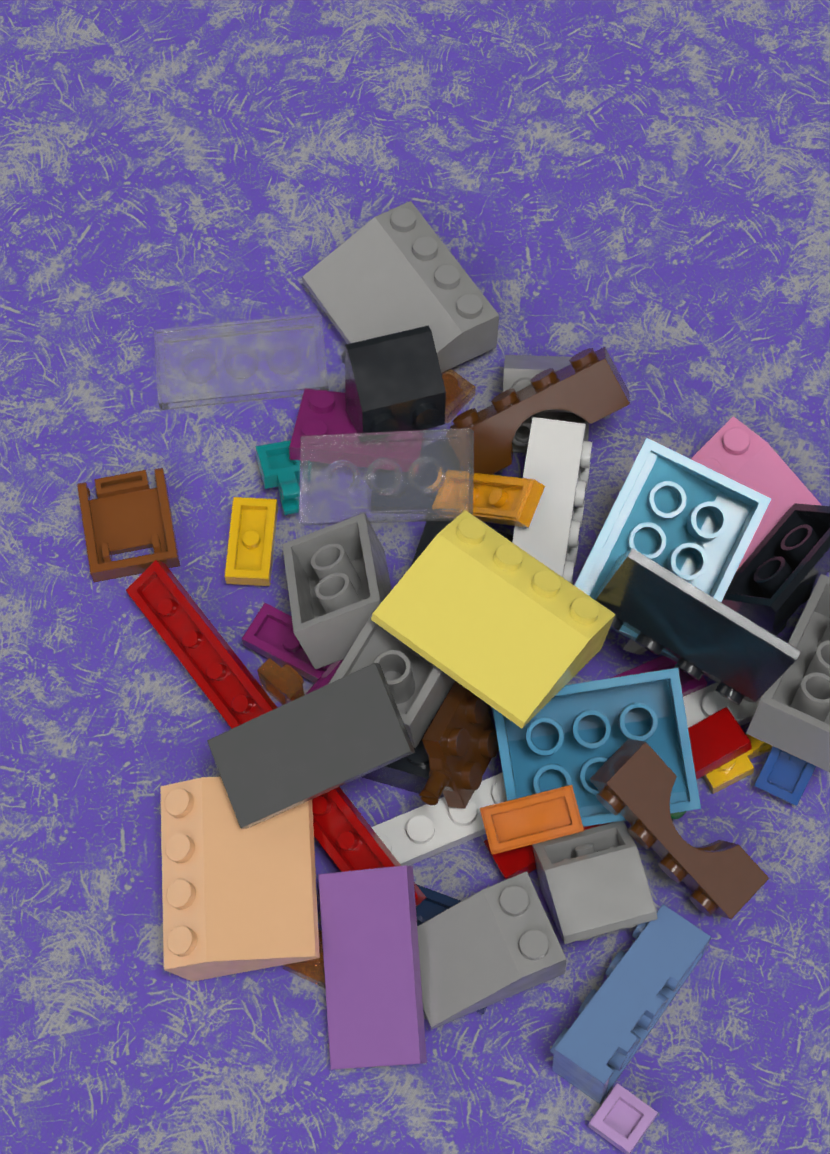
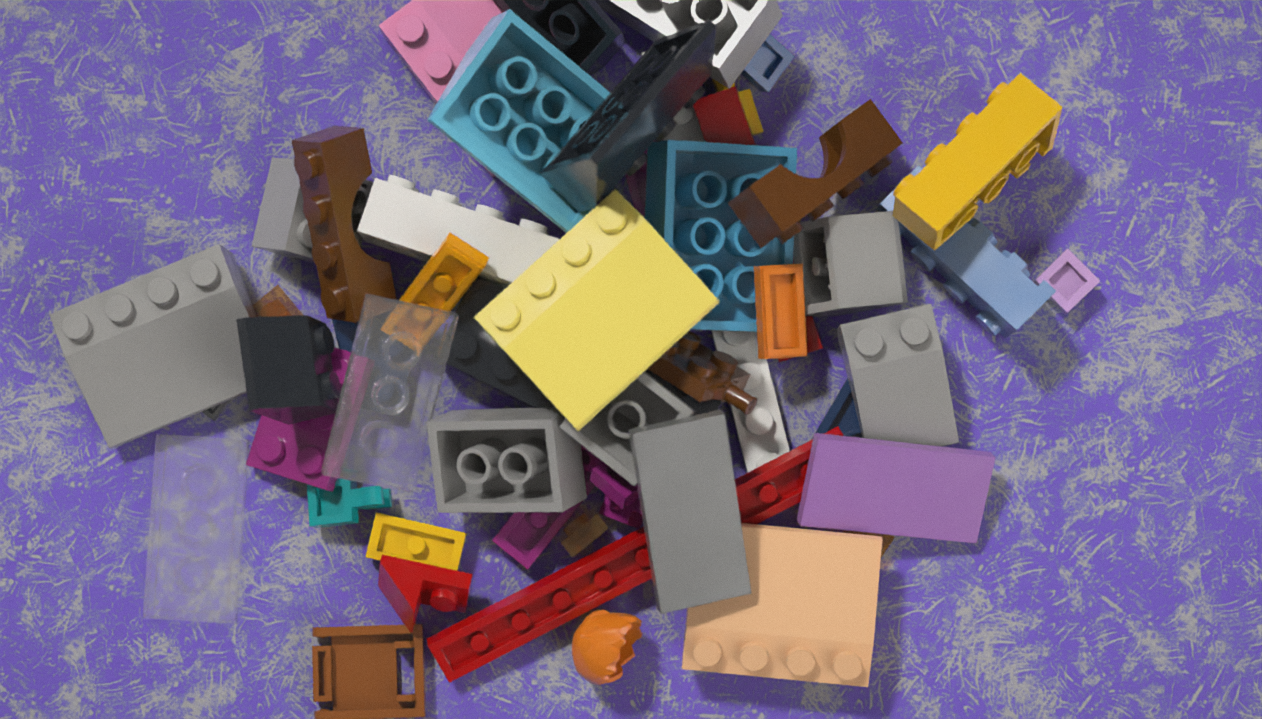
camera: 85 degrees left, 20 degrees up
none -> red slope [378,554,473,633]
none -> orange hair [572,610,643,686]
none -> yellow wedge [893,73,1063,251]

